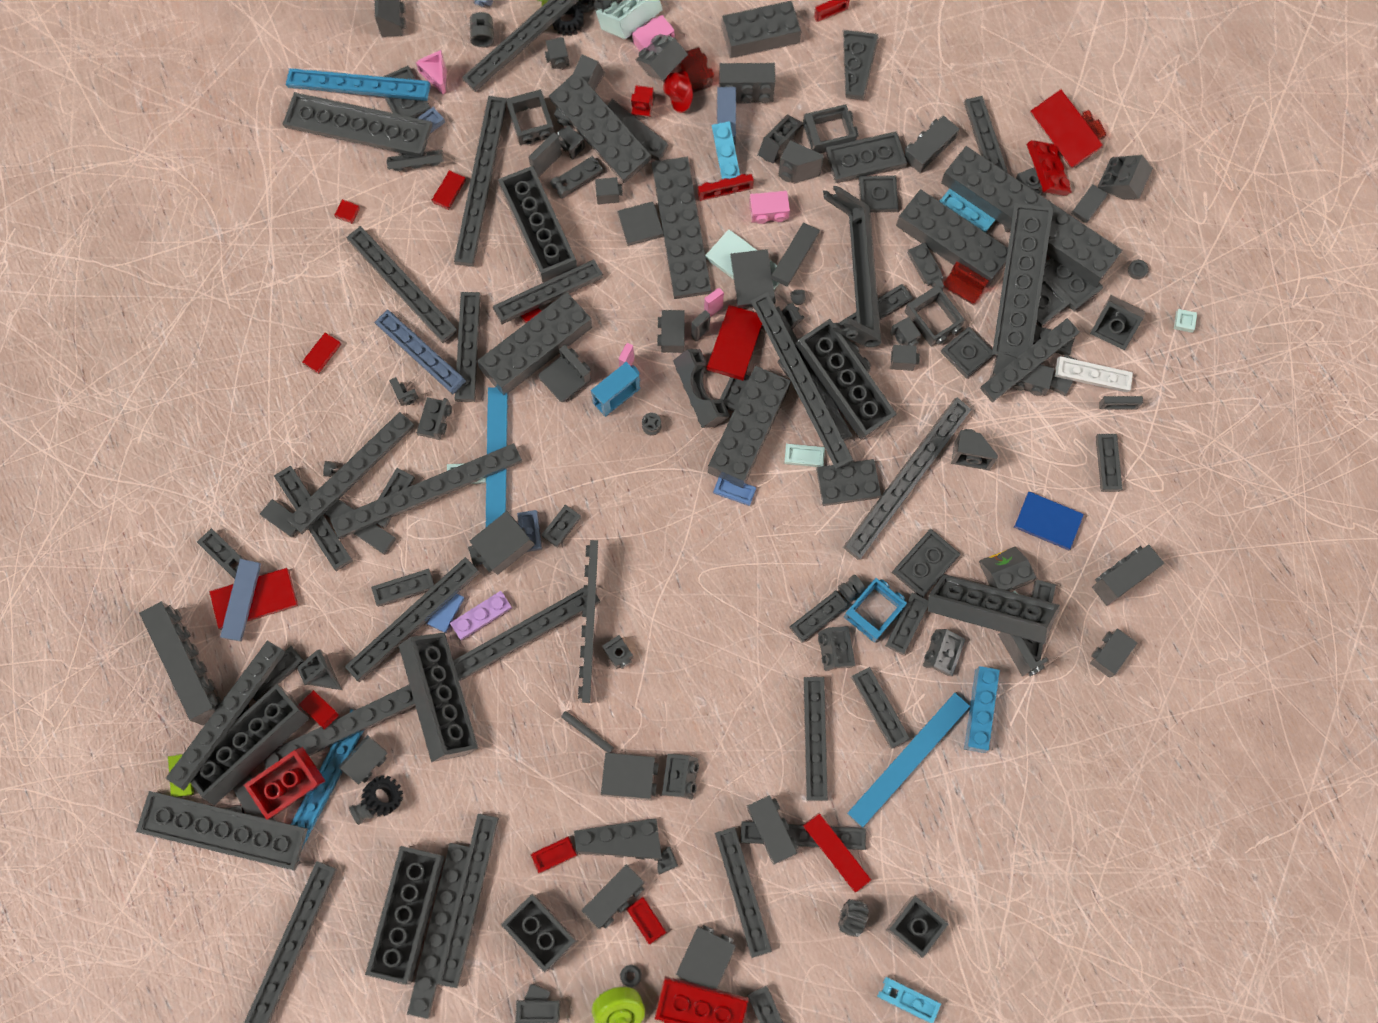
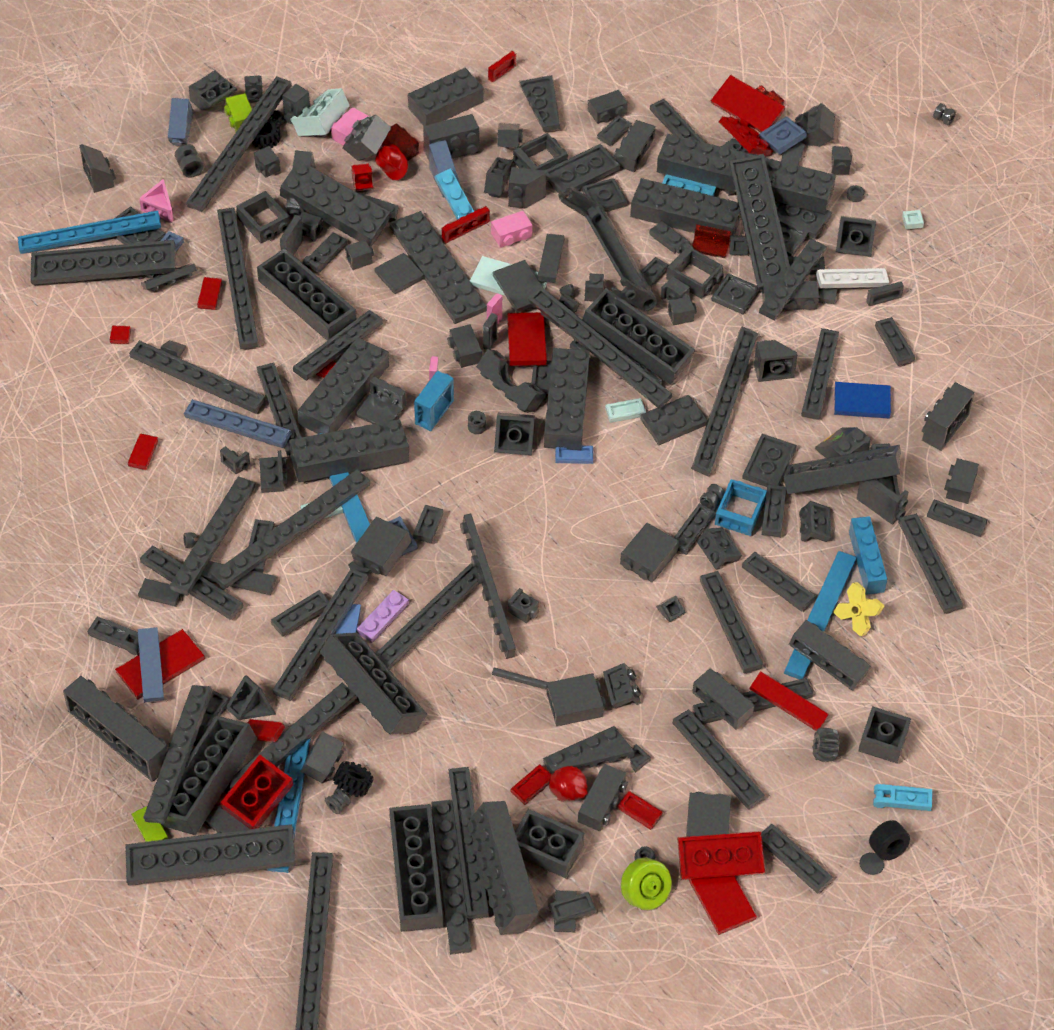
camera: 20 degrees left, 20 degrees down
none -> dark grey slope [161,340,186,358]
none -> dark grey brick [289,419,409,483]
none -> dark grey brick [468,801,539,935]
none -> dark grey slope [494,412,535,455]
none -> dark grey brick [497,123,523,148]
none -> red hair [549,766,588,802]
none -> dark grey brick [584,273,604,302]
none -> dark grey brick [587,90,628,124]
none -> dark grey tile [597,115,632,147]
none -> dark grey brick [620,523,679,583]
none -> dark grey slope [656,596,686,622]
none -> dark grey tile [729,235,748,255]
none -> sand blue plate [759,116,807,155]
none -> dark grey brick [789,620,871,691]
none -> dark grey plate [801,328,839,420]
none -> dark grey bracket [832,146,851,175]
none -> light yellow plant [834,582,884,636]
none -> dark grey plate [898,513,963,614]
none -> dark grey tile [927,499,988,537]
none -> dark grey wheel [933,103,957,126]

